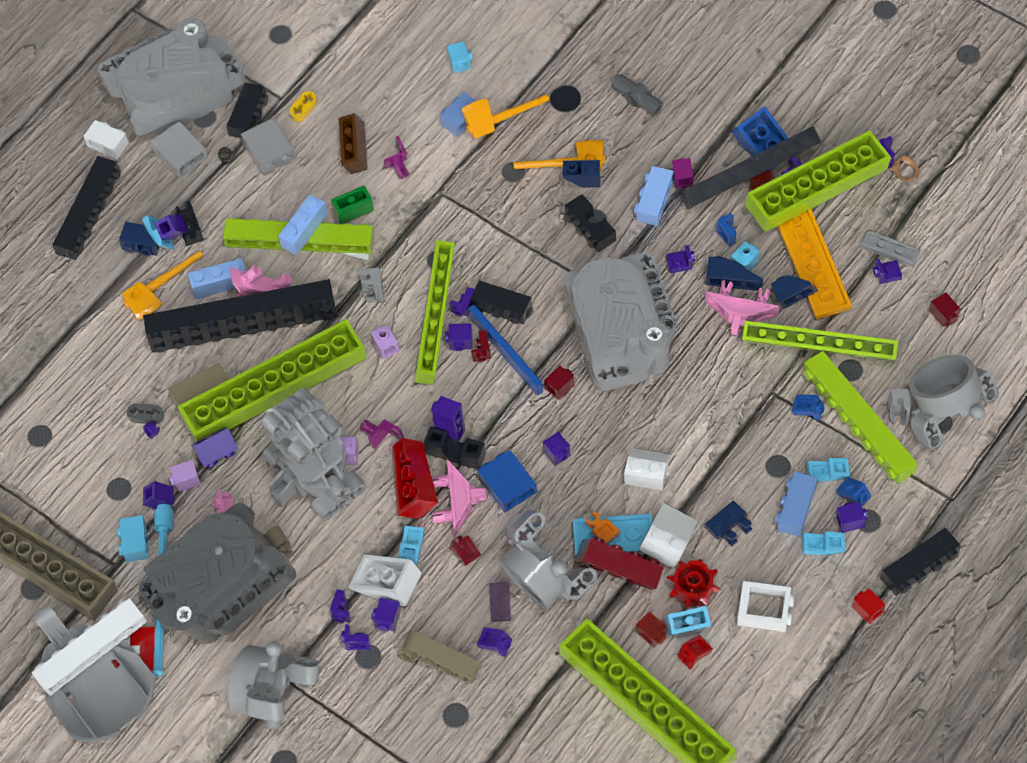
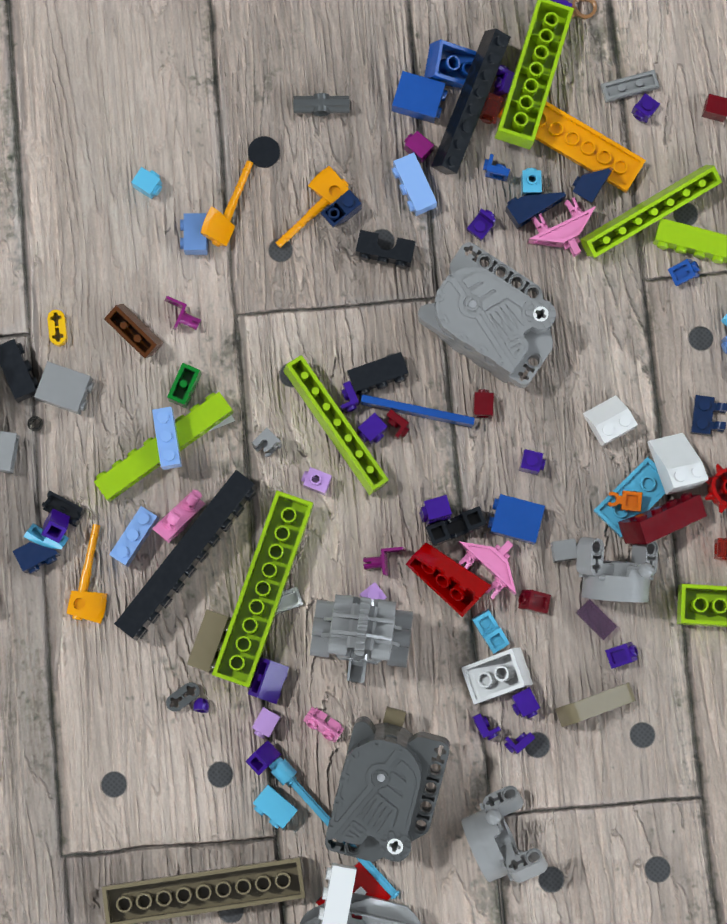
camera: 50 degrees left, 20 degrees up
none -> blue brick [392,71,448,123]

